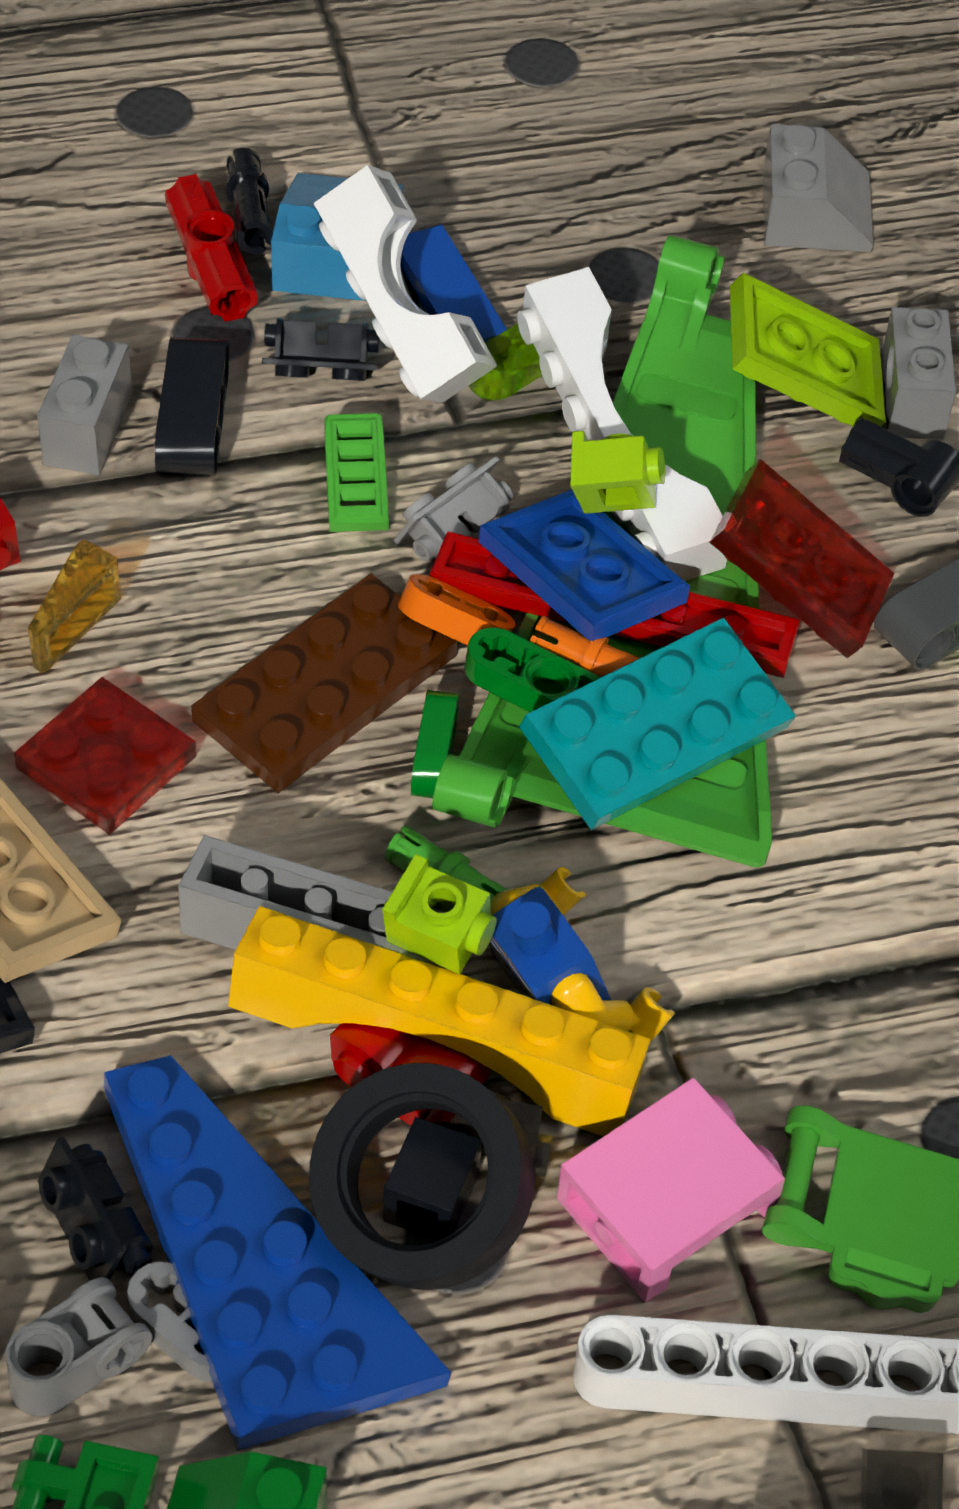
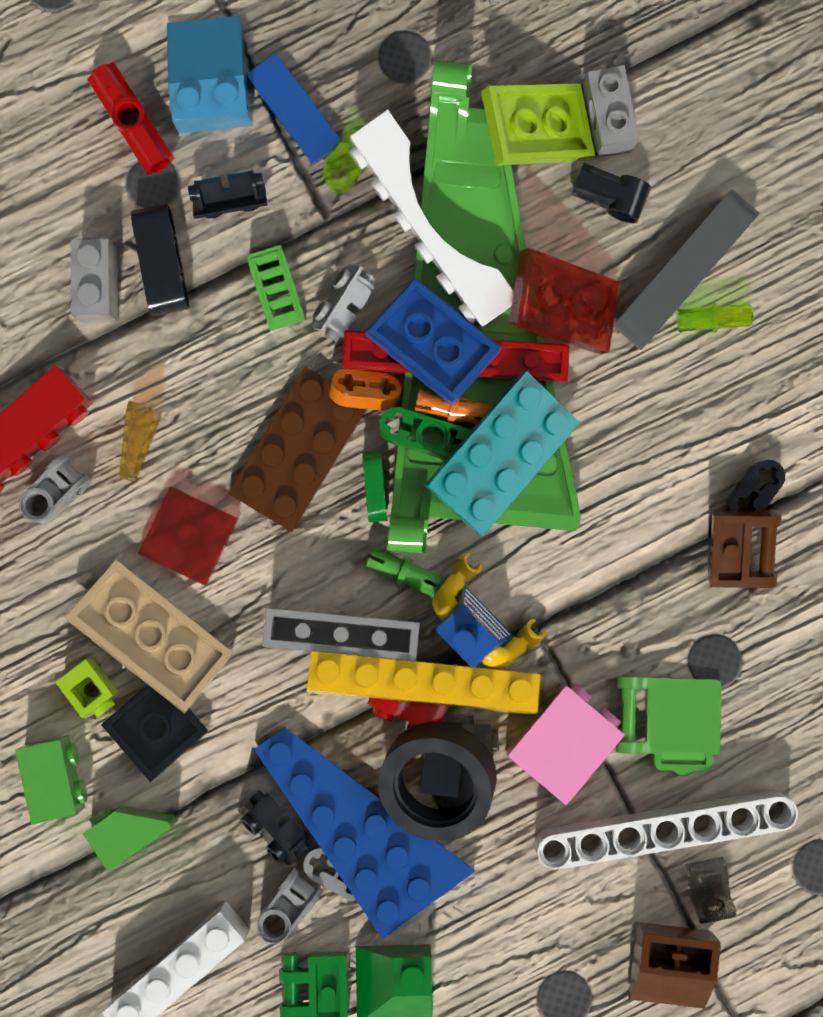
camera: 10 degrees left, 35 degrees up
black pin [225,147,273,254] -> none
white arch [314,165,497,403] -> none
lime brick [382,854,497,974] -> none
lime brick [570,431,666,514] -> none

